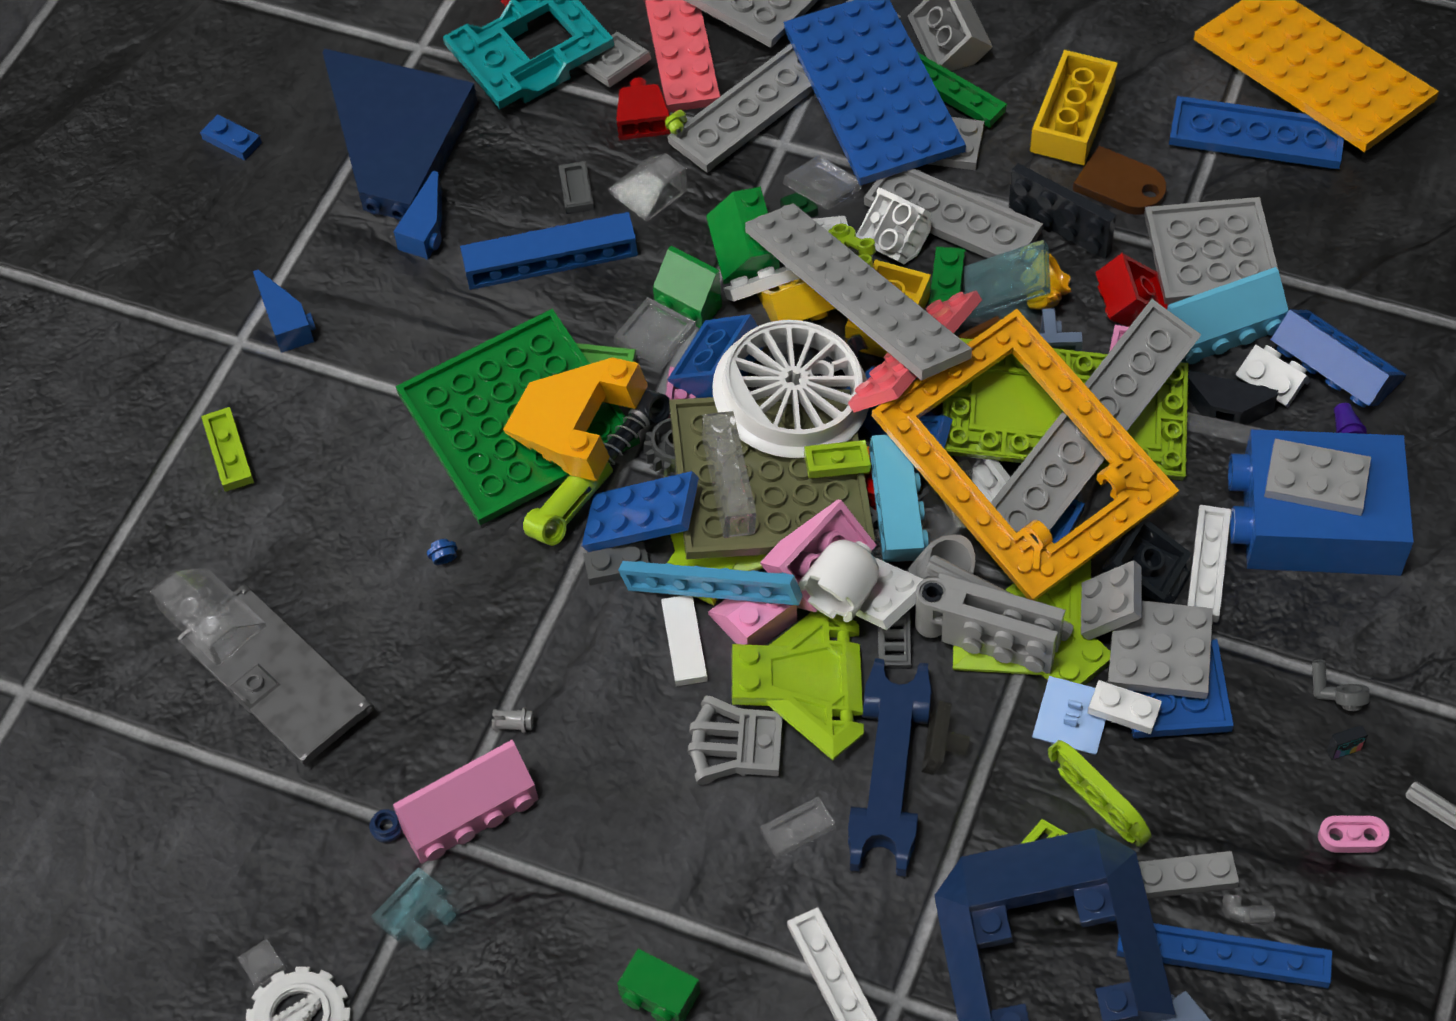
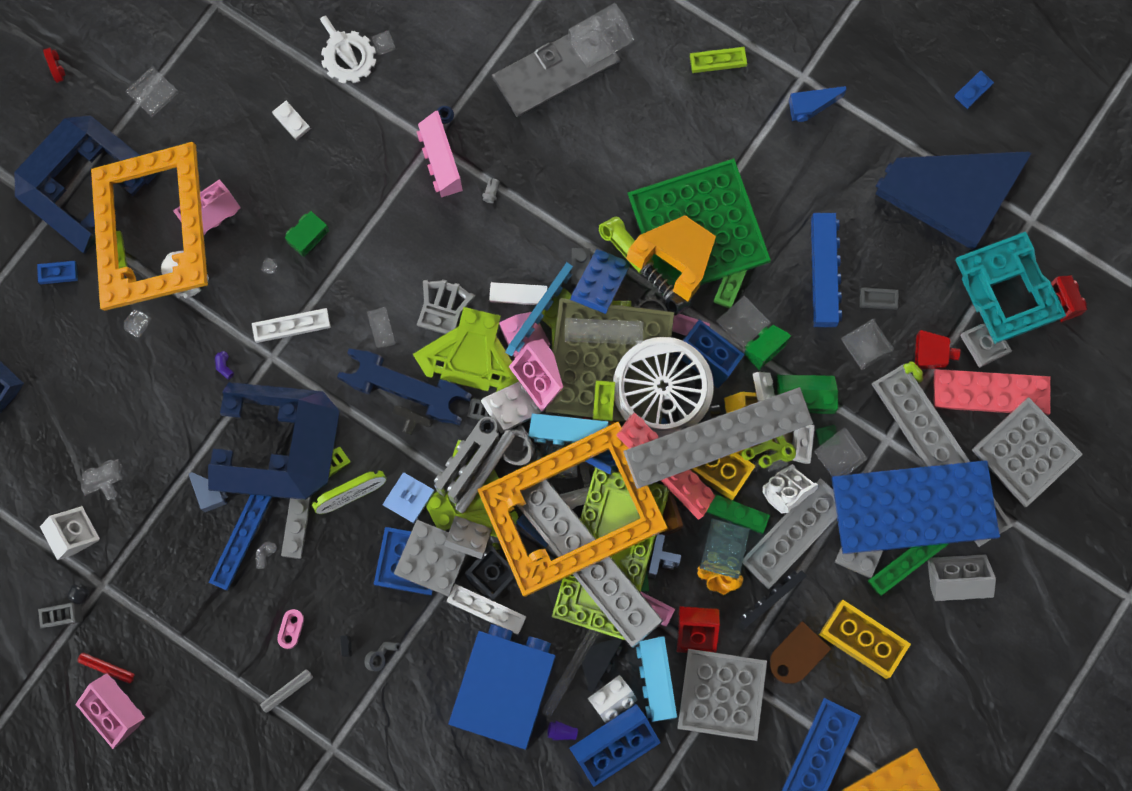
camera: 100 degrees right, 20 degrees up
clear light blue plate [371,867,456,950] -> none
blue slope [393,171,442,259] -> none
blue plate [427,539,458,565] -> none
white cylinder [799,540,879,622] -> none
white plate [1087,680,1162,735] -> none
light grey plate [1264,439,1371,516] -> none

